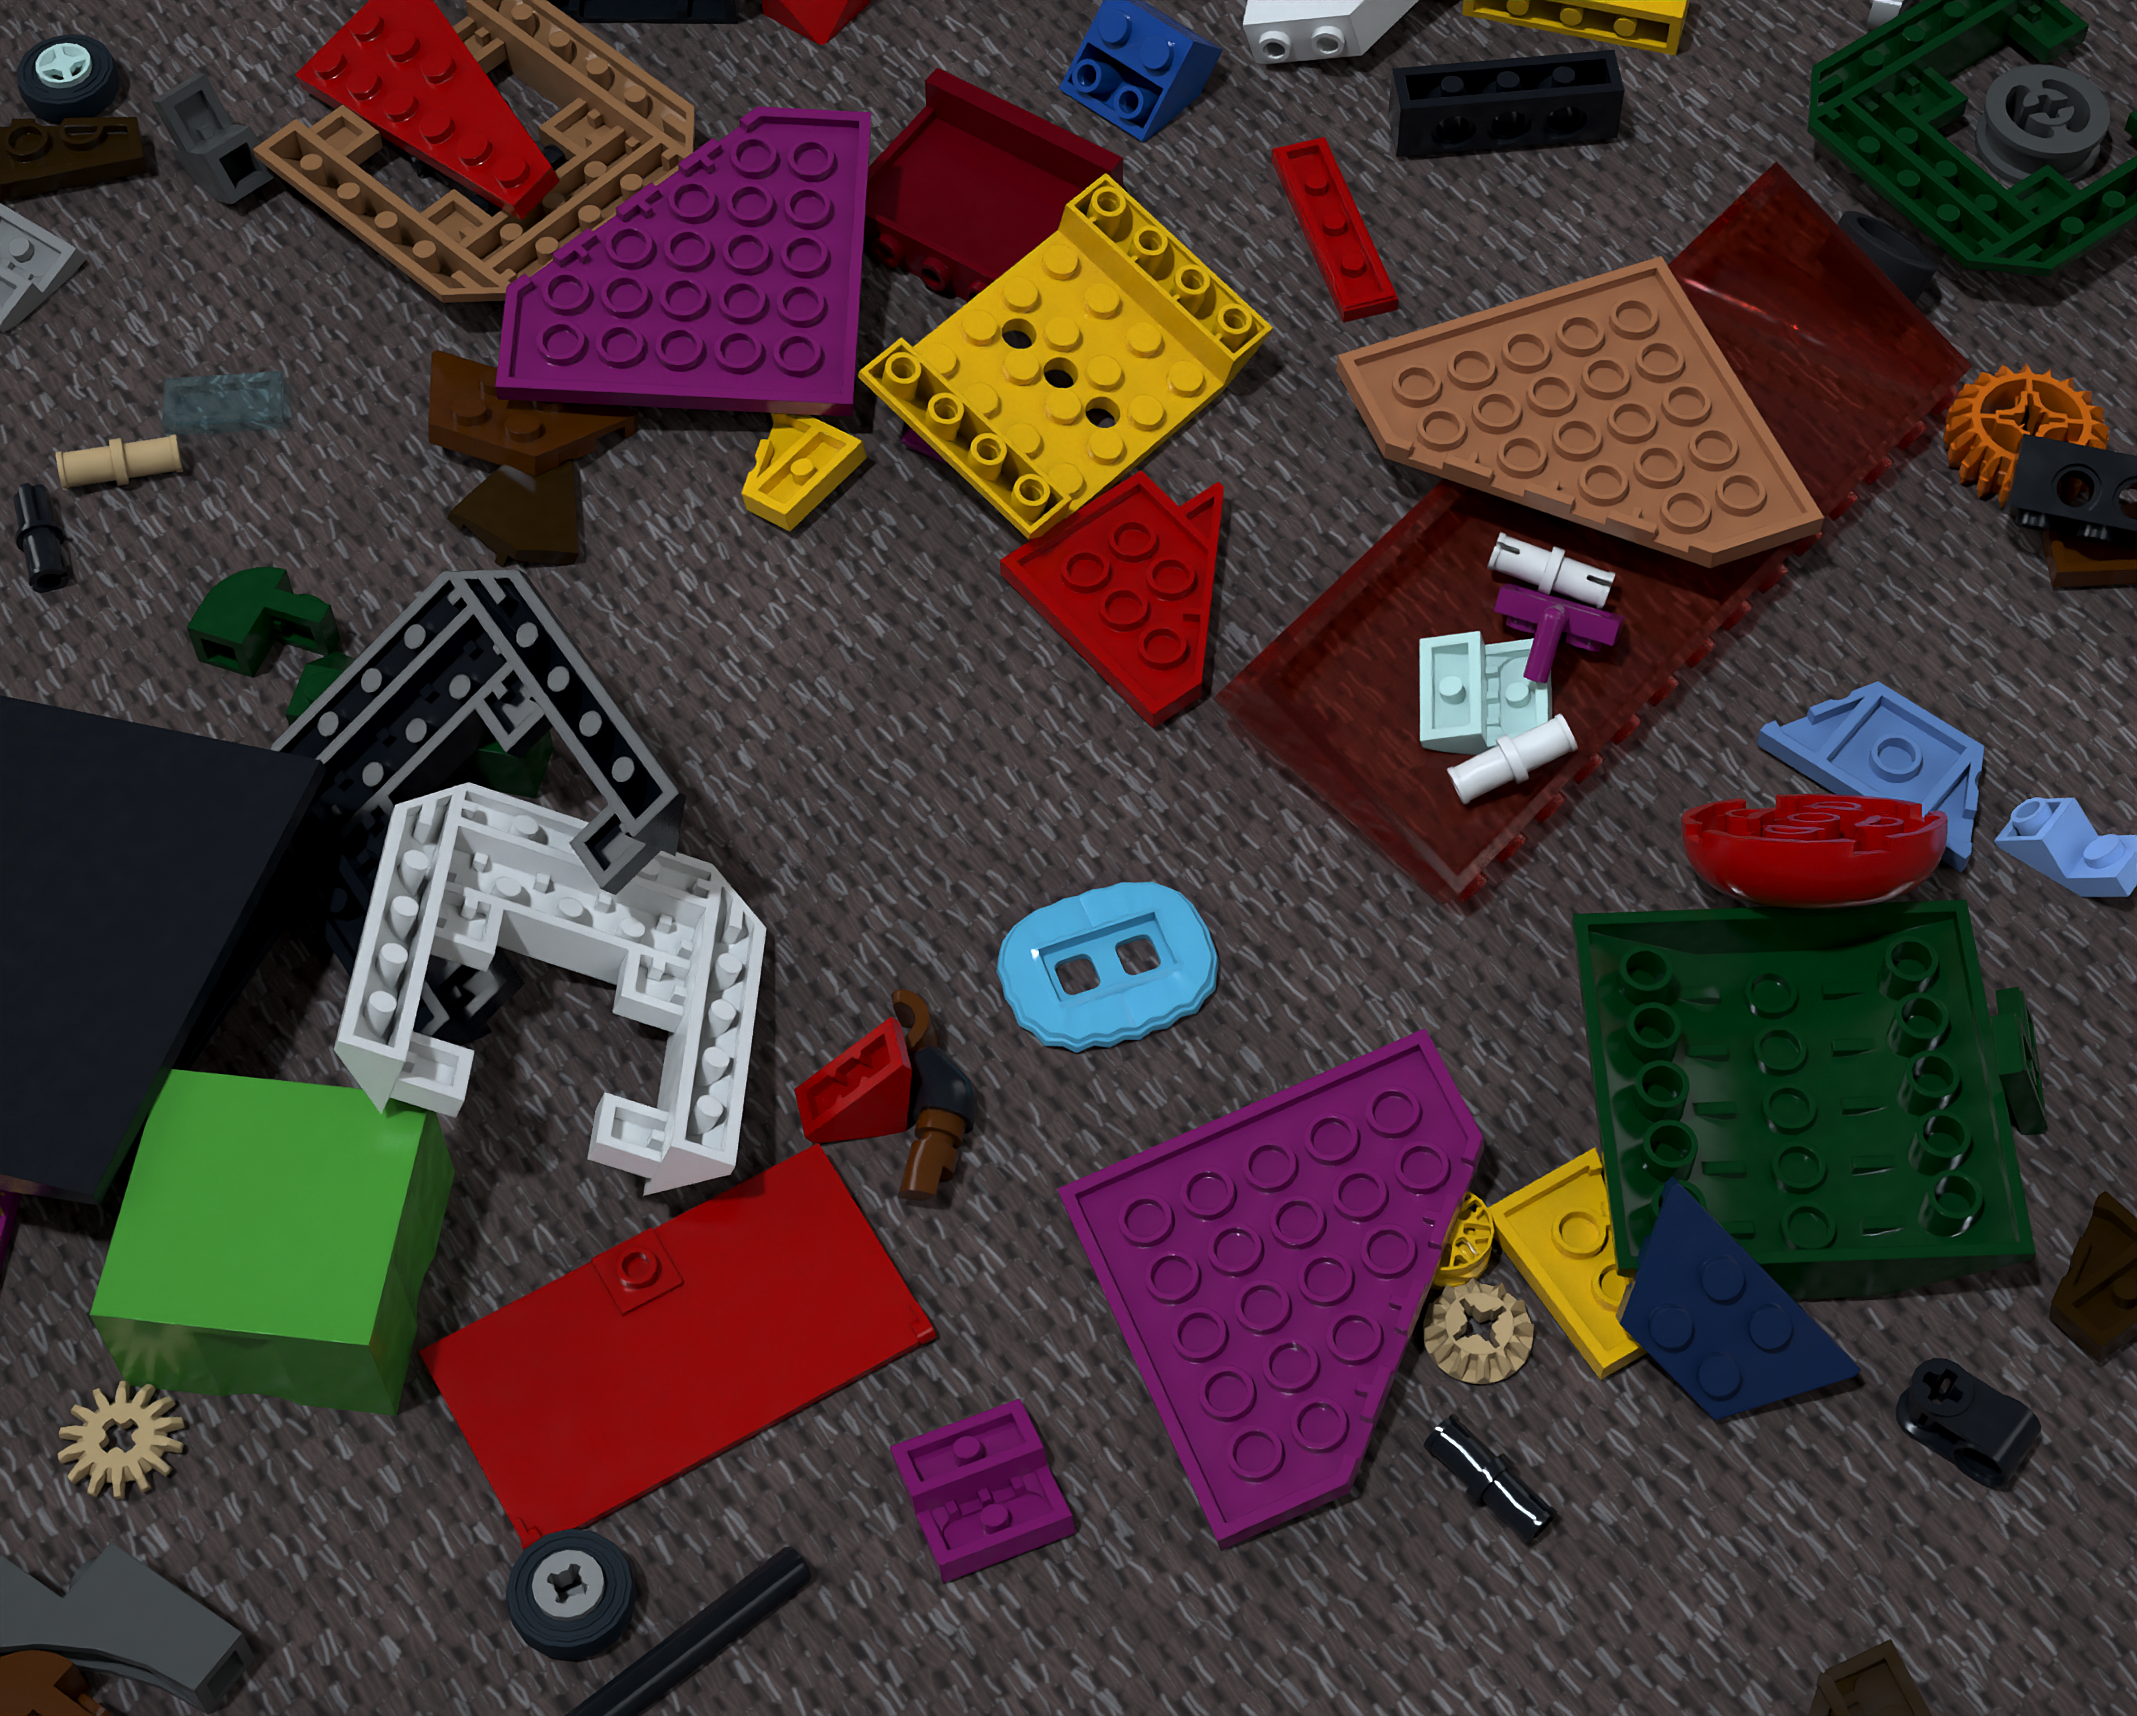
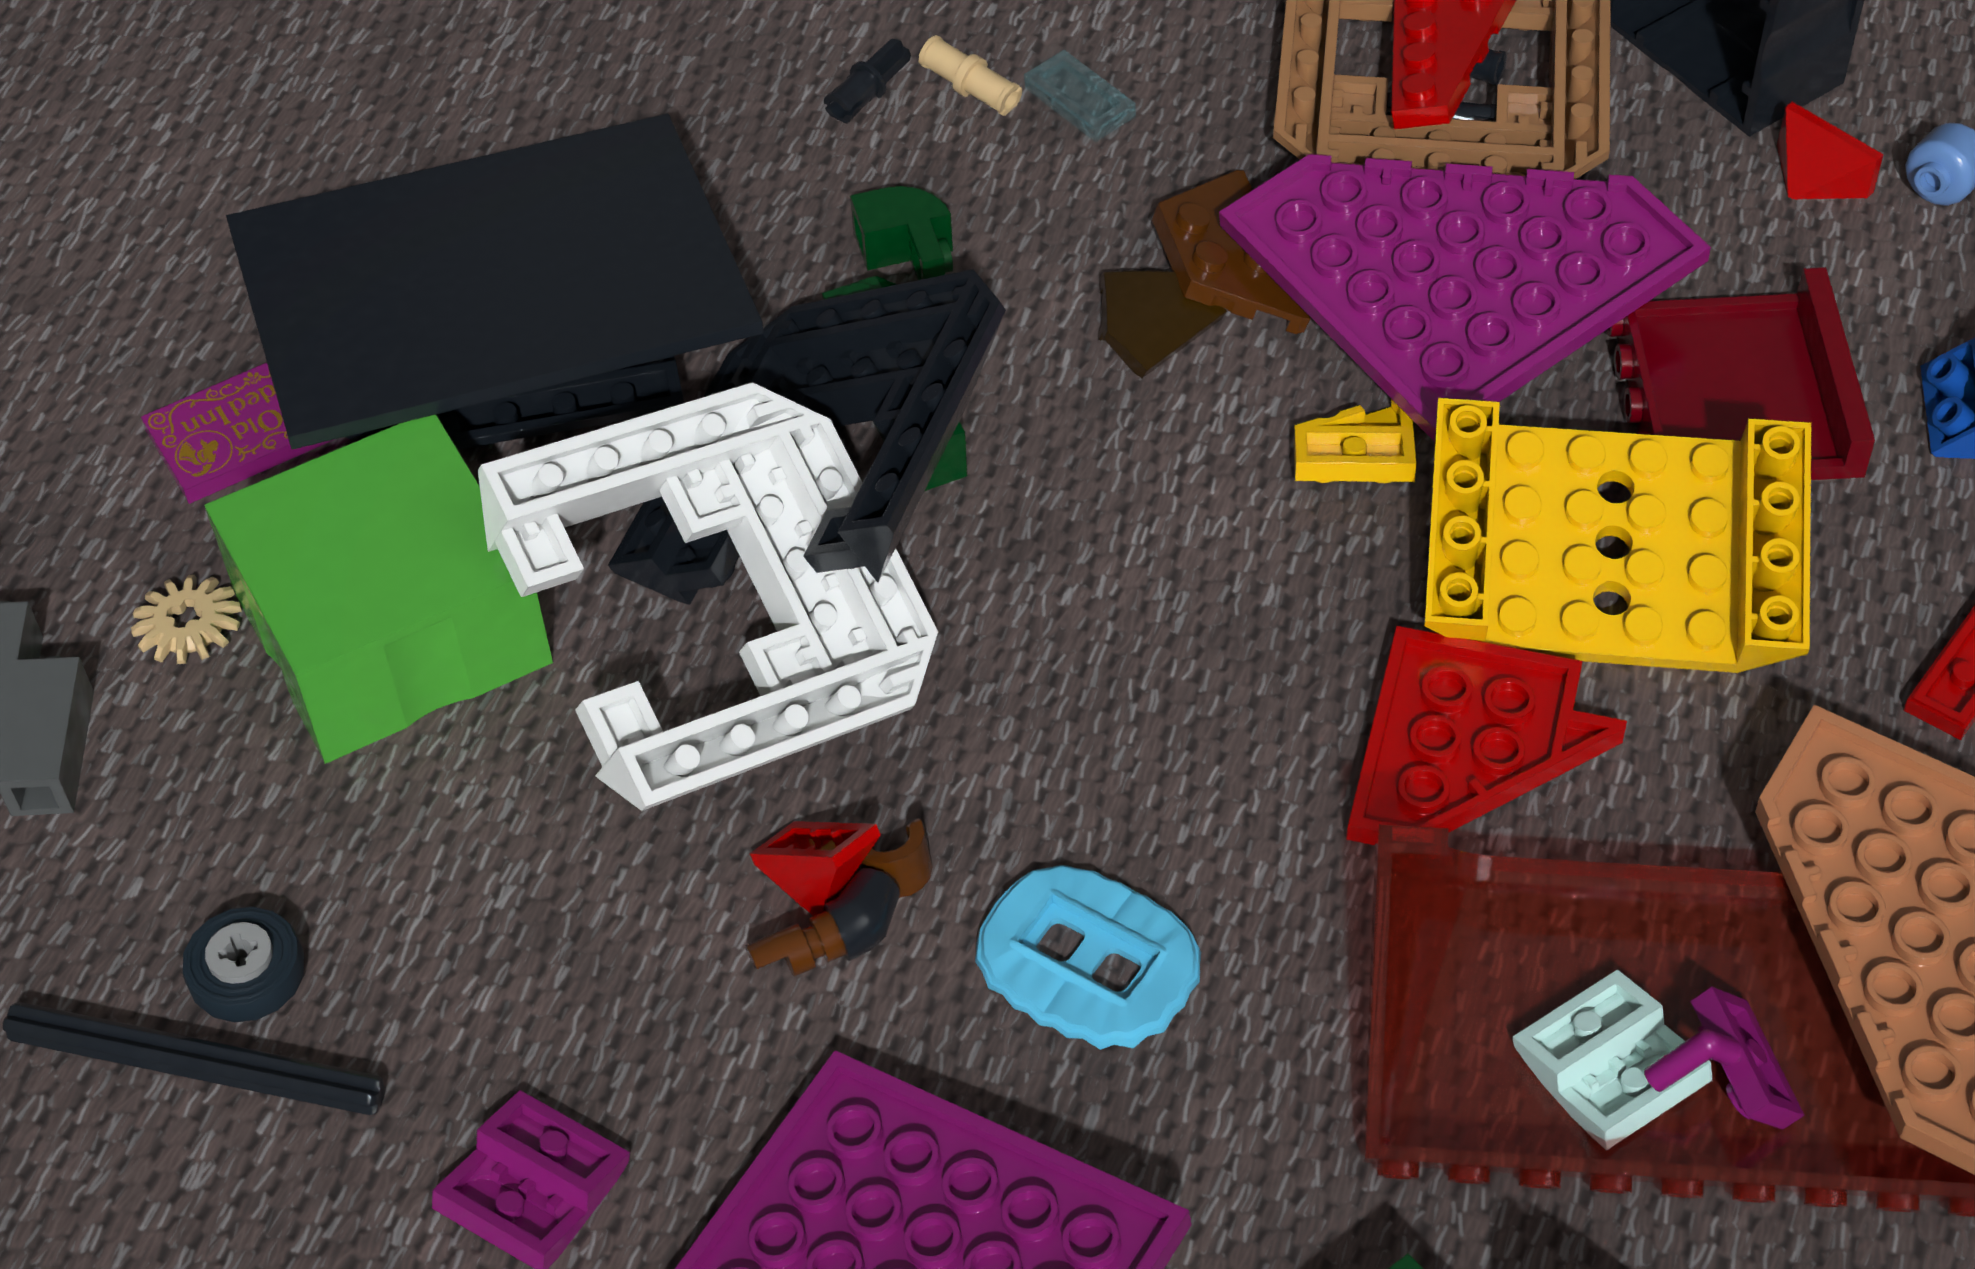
camera: 55 degrees right, 5 degrees down
red door [418,1143,936,1550] -> none
white pin [1446,714,1578,805] -> none
white pin [1487,532,1616,610] -> none

